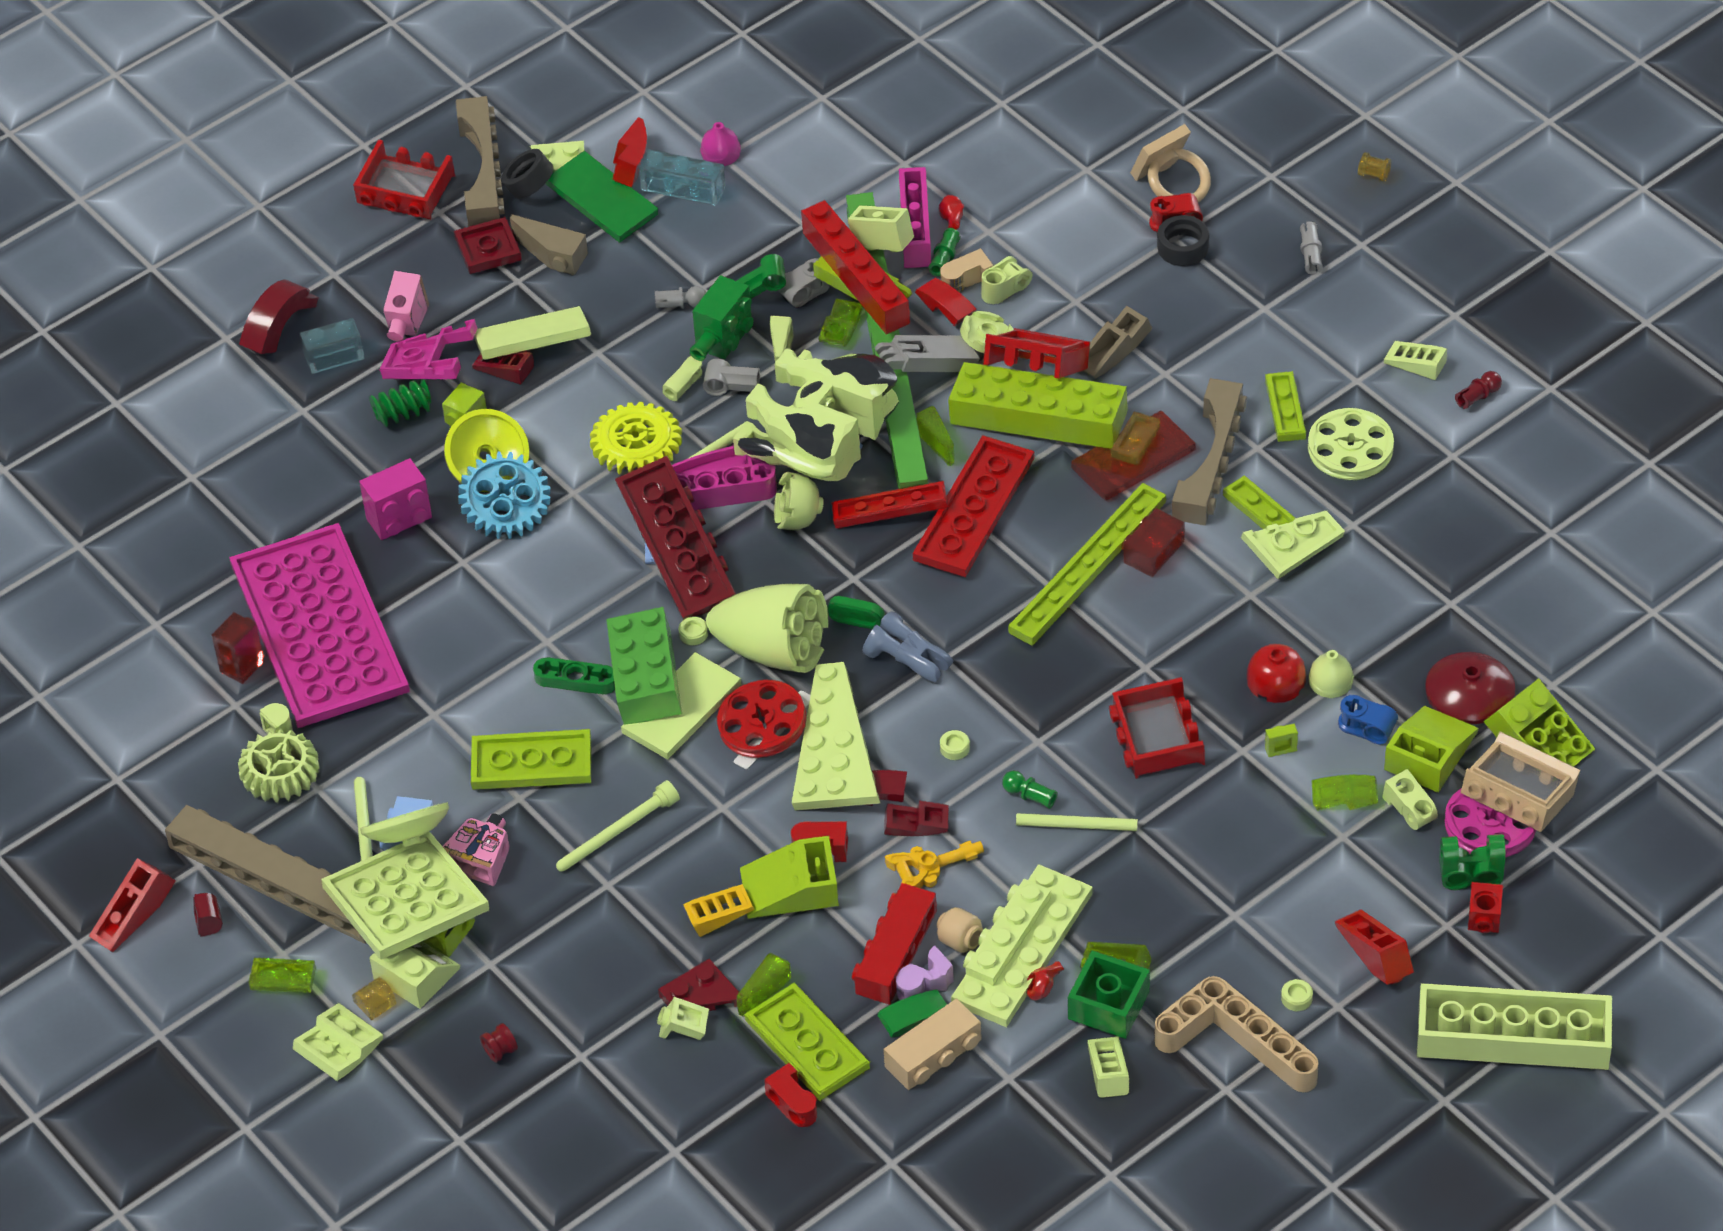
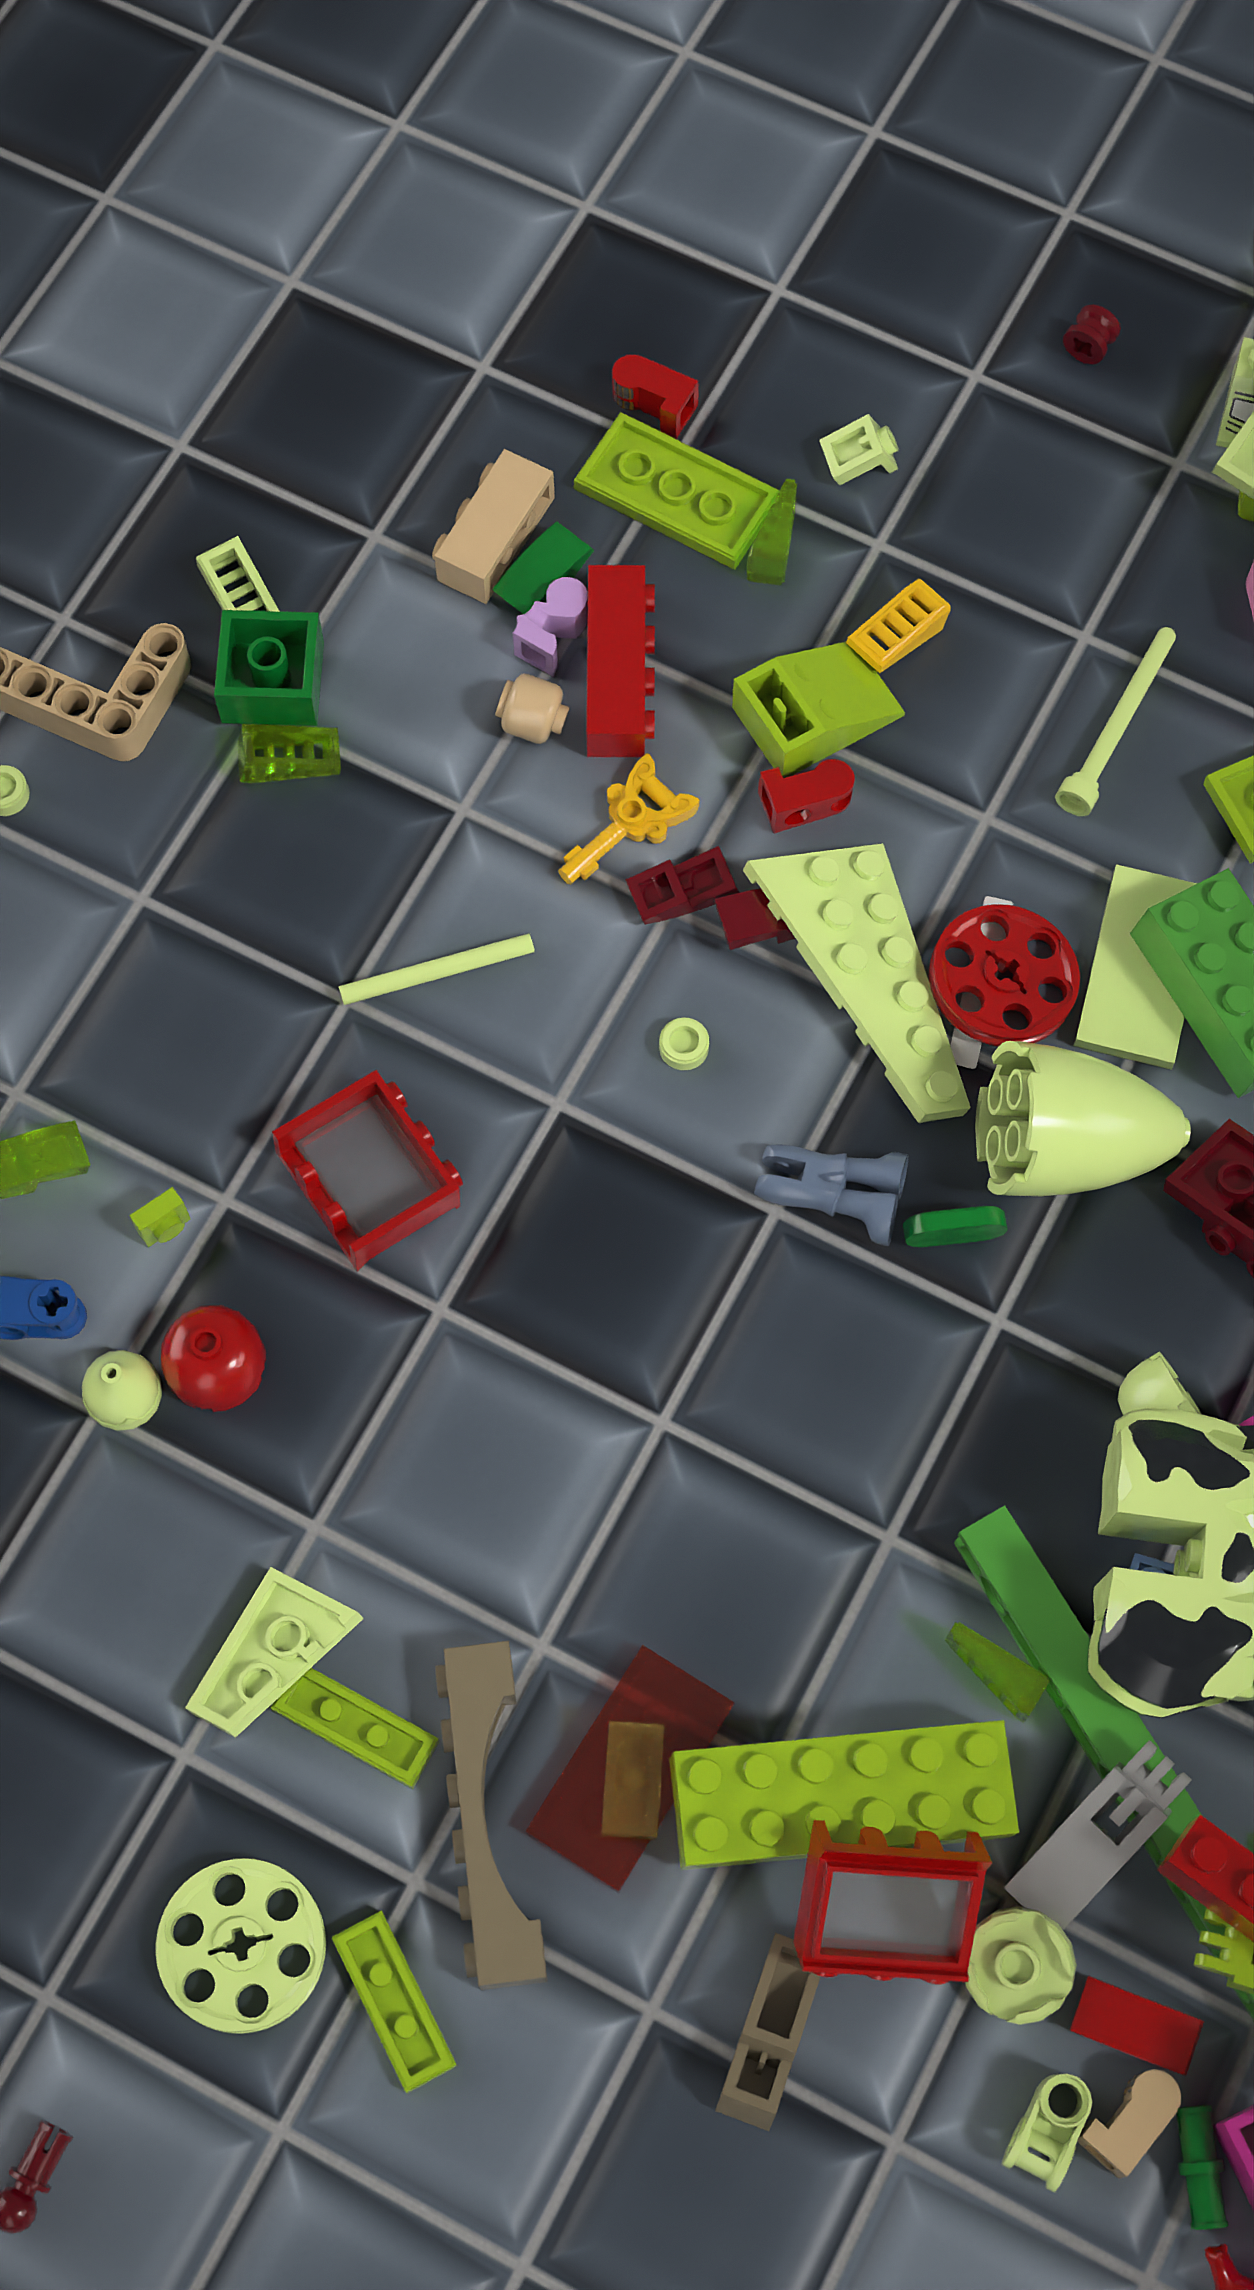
camera: 155 degrees right, 20 degrees up
dark red wing [658,959,744,1011] -> none
yellowish green tile [678,617,708,646] -> none
red tile [832,481,948,528] -> none
red plate [913,435,1035,578] -> none
yellowish green plate [951,864,1093,1028] -> none
green pin [1002,770,1058,809] -> none
lime plate [1008,483,1166,646] -> none
red animal [1026,961,1064,1001] -> none
clear red brick [1122,508,1185,578] -> none
yellowish green slope [1384,341,1447,380] -> none

